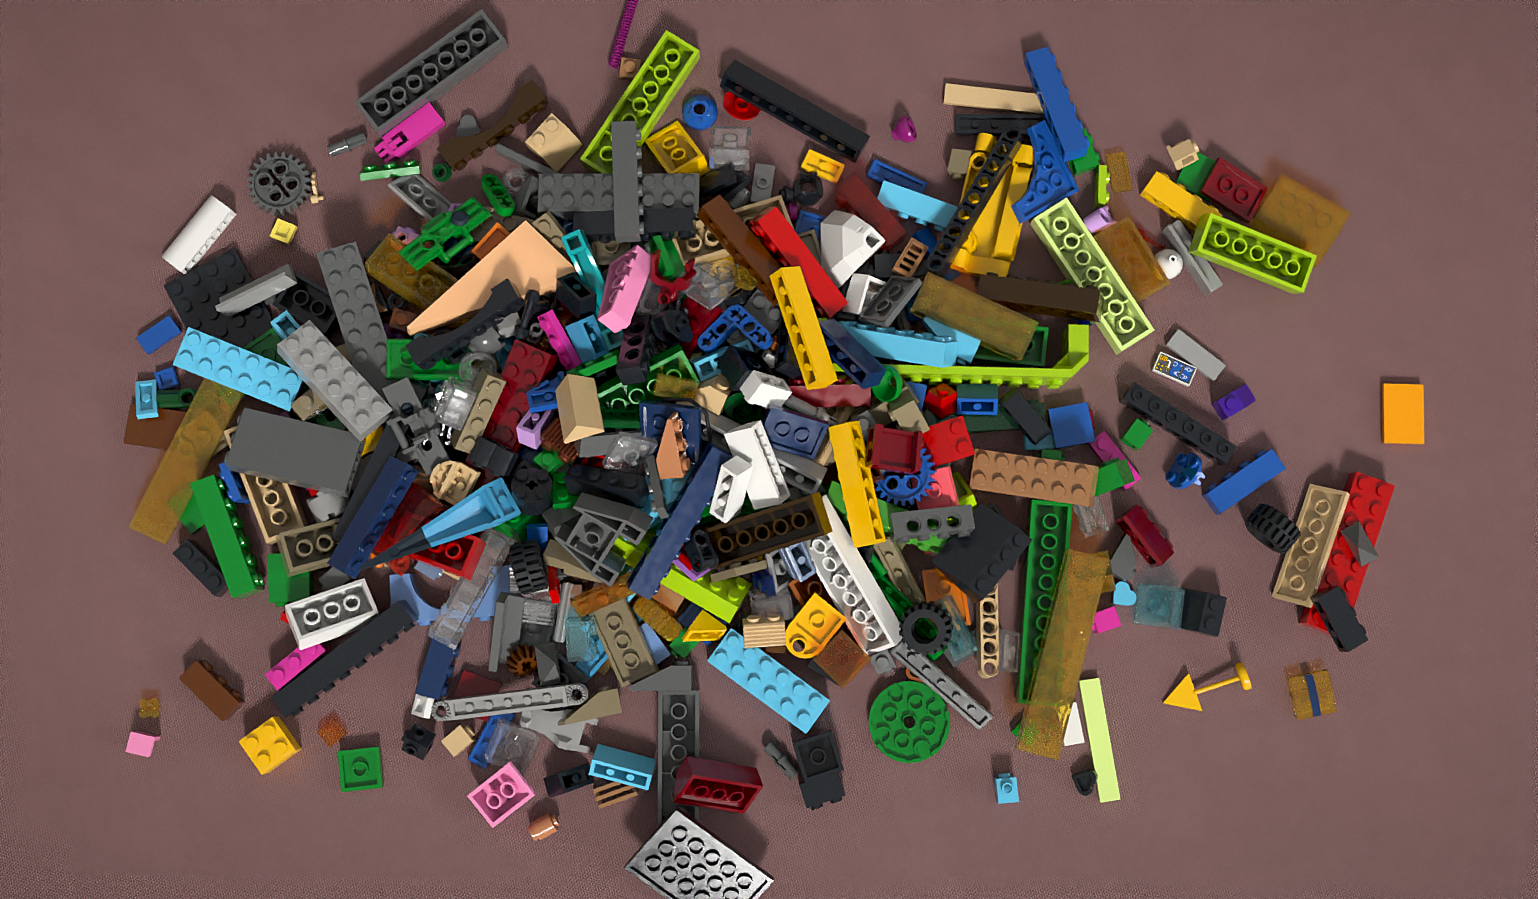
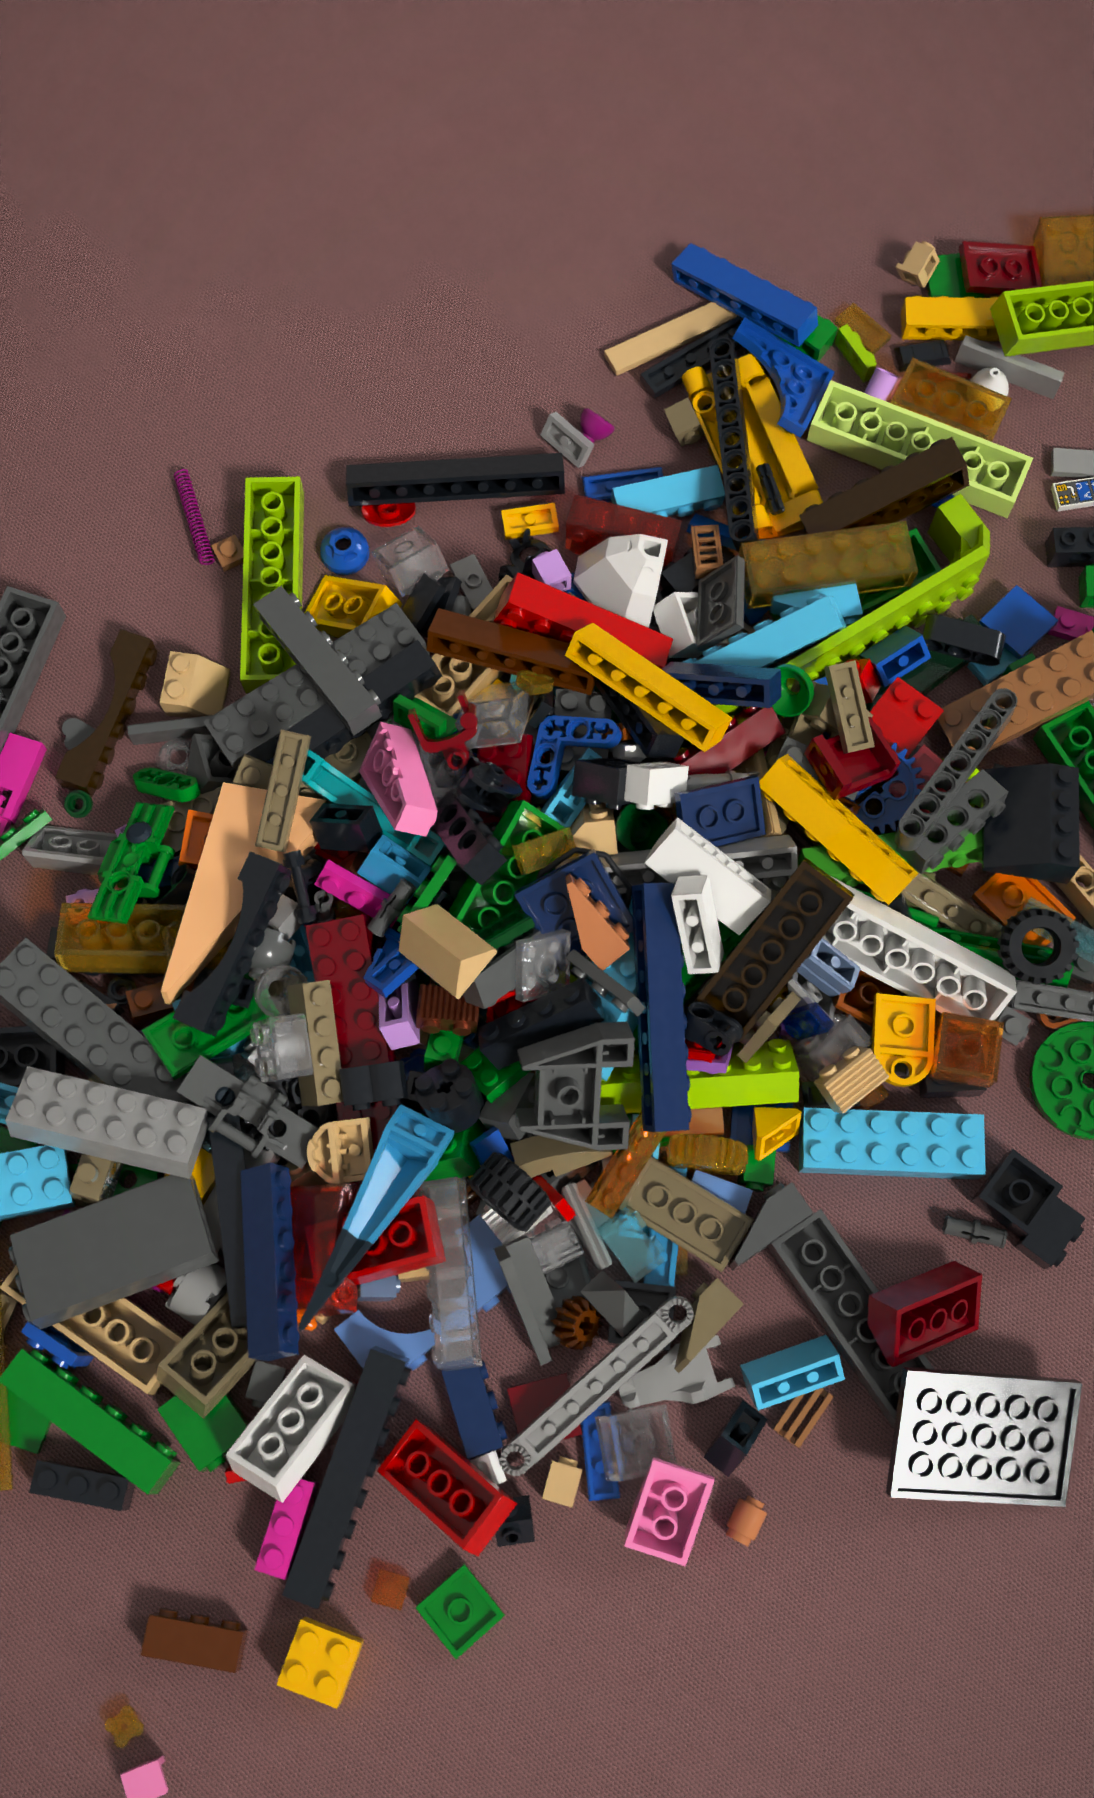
camera: 30 degrees left, 10 degrees down
none -> dark tan tile [255,730,311,853]
none -> dark grey pin [367,878,417,937]
none -> red brick [377,1419,518,1556]
none -> lavender brick [532,549,571,592]
none -> light grey plate [540,412,595,468]
none -> black axle [756,463,785,515]
none -> dark tan plate [824,660,875,754]
none -> black tile [894,340,951,372]
none -> dark grey beam [895,688,1018,851]

